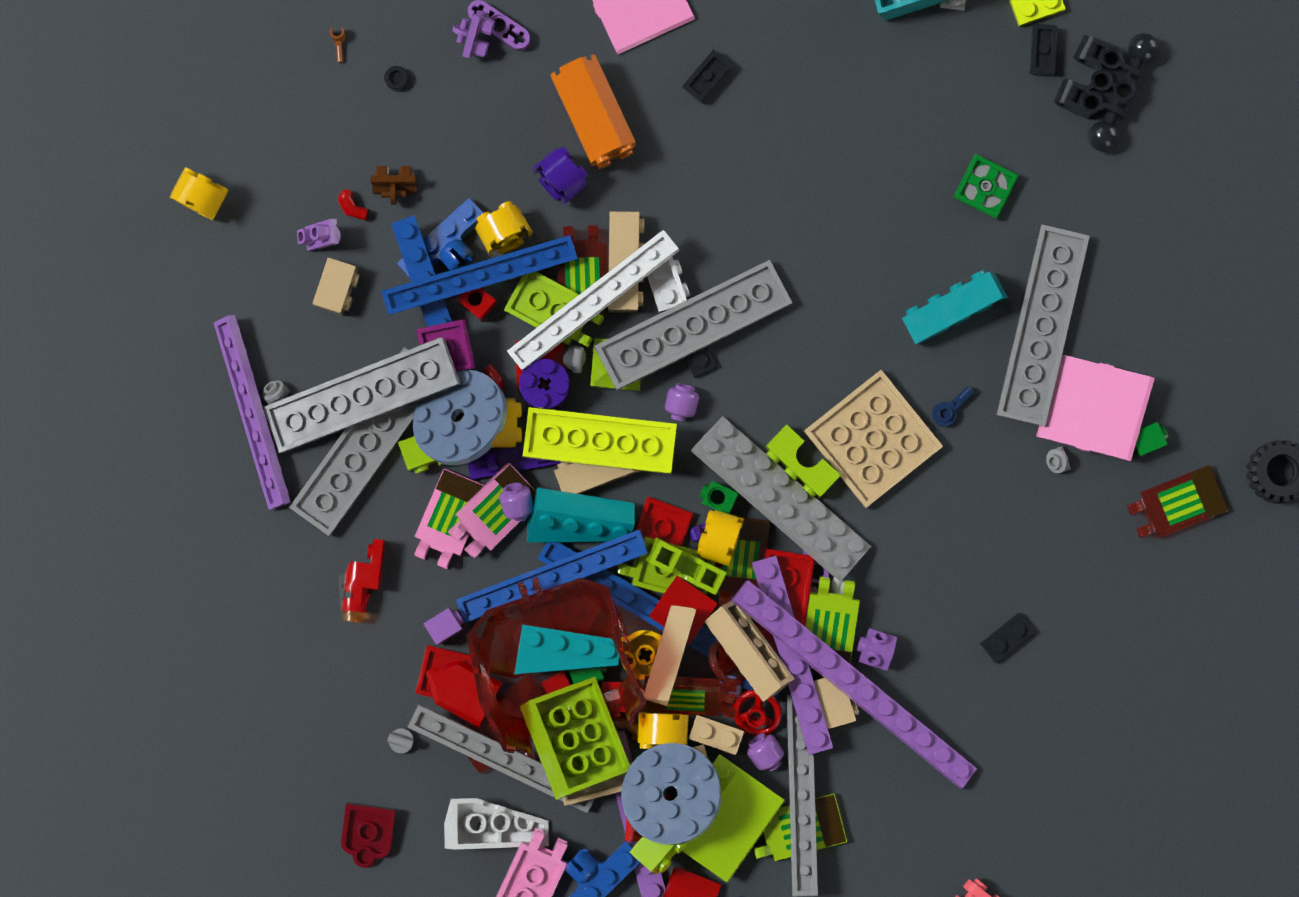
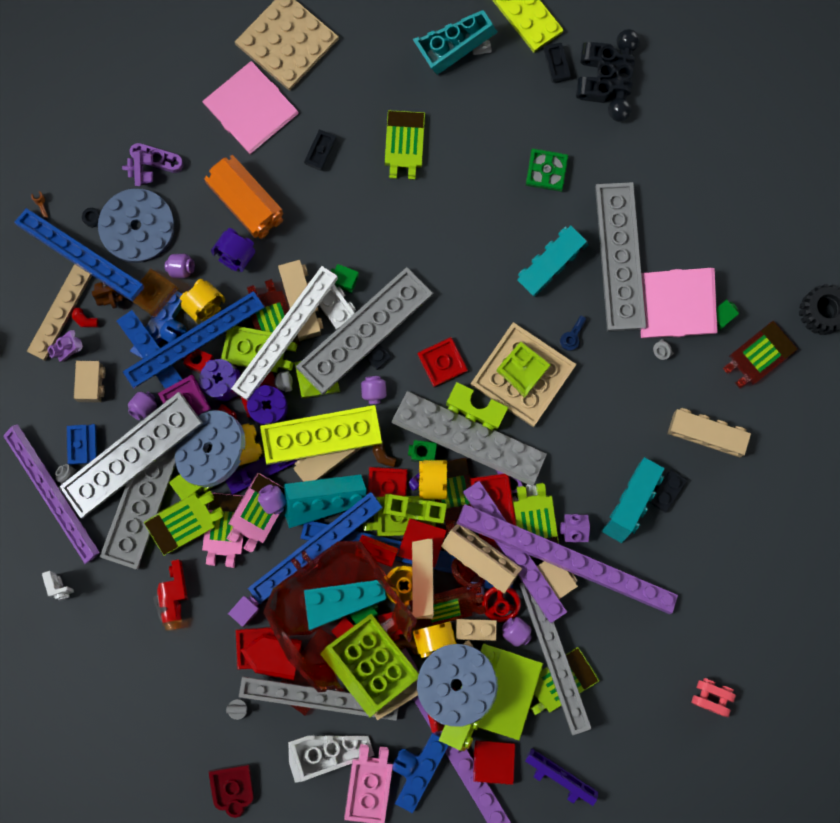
camera: 30 degrees left, 5 degrees down
none -> blue plate [14,208,144,302]
none -> tan plate [27,264,92,361]
none -> white bracket [42,571,74,601]
none -> blue plate [67,424,97,465]
none -> sand blue plate [98,189,174,263]
none -> medium lavender head [128,392,157,420]
none -> clear orange tile [131,269,179,318]
none -> tile [144,491,224,555]
none -> medium lavender head [165,254,195,278]
none -> dark purple brick [199,359,242,401]
none -> green brick [330,264,359,294]
none -> red plate [355,534,398,567]
none -> reddish brown arm [373,444,397,468]
none -> tile [385,110,425,180]
none -> red tile [417,337,468,388]
none -> lime plate [496,342,550,398]
none -> teal wedge [601,457,665,543]
none -> tan brick [667,408,751,458]

